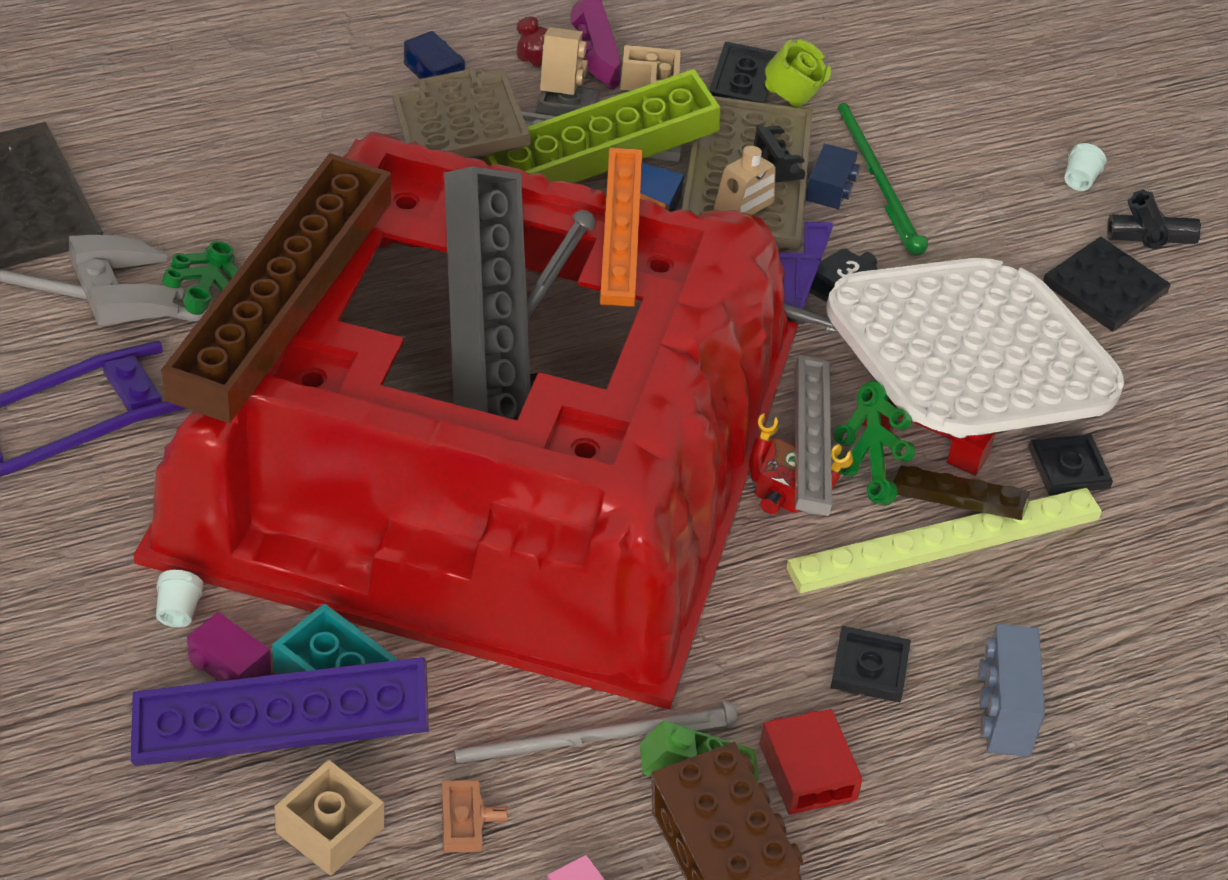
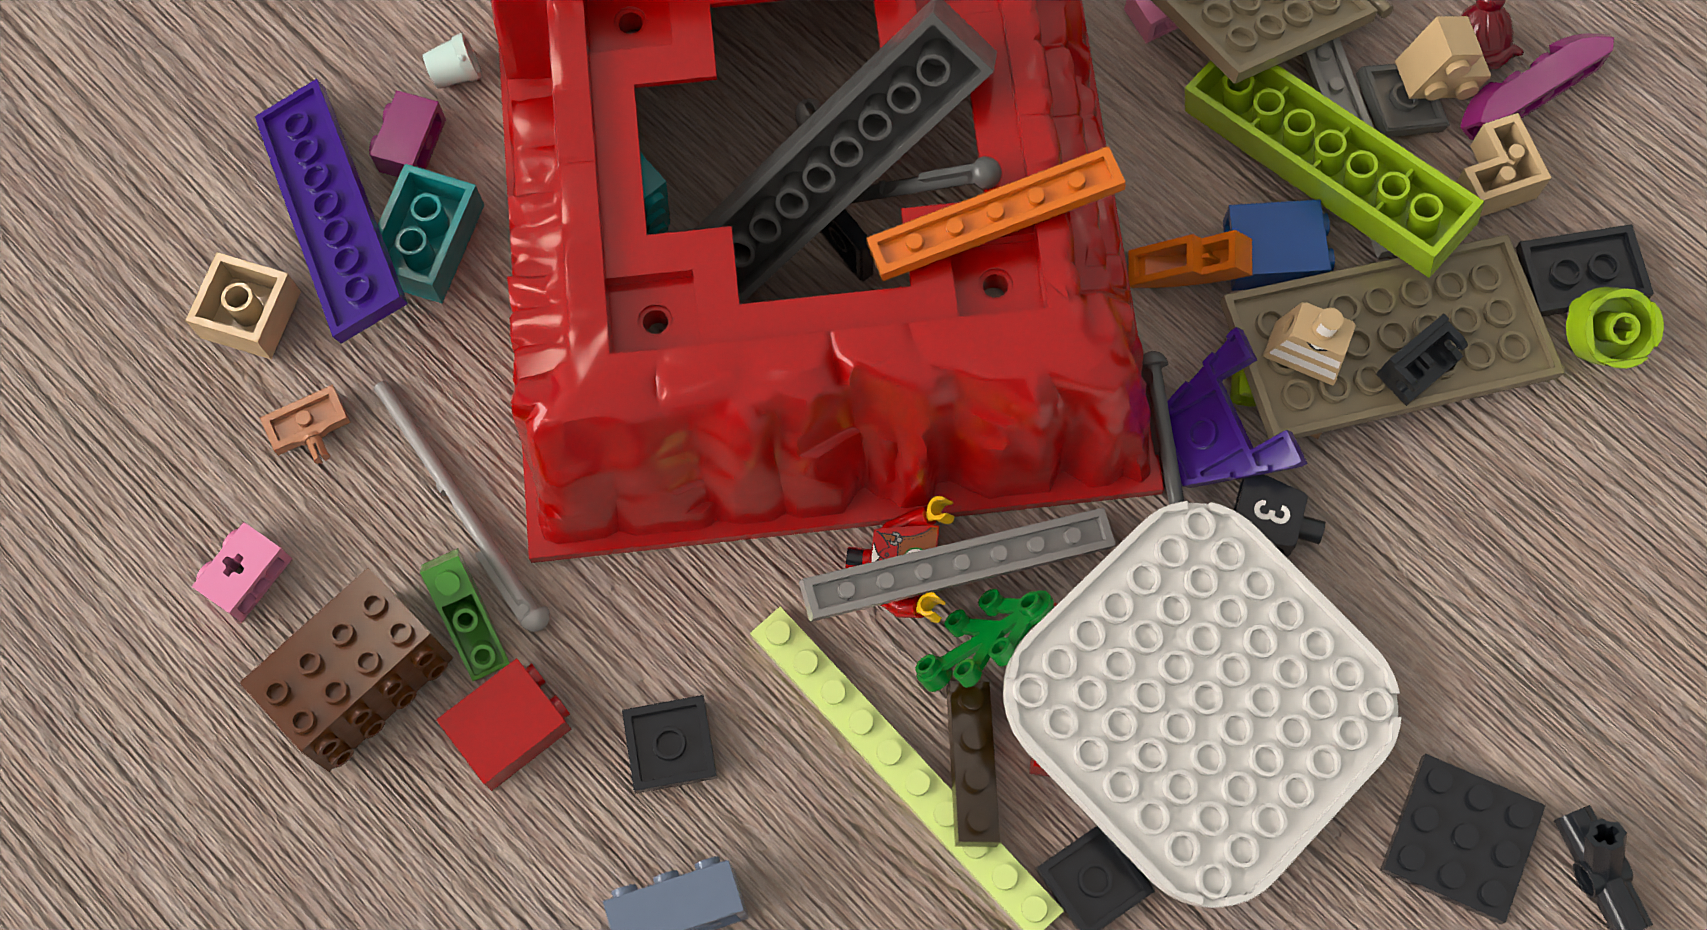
camera: 75 degrees right, 25 degrees up
dark blue brick [805,143,860,210] -> none
green bar [838,103,928,256] -> none
light aqua piece [1064,143,1107,191] -> none

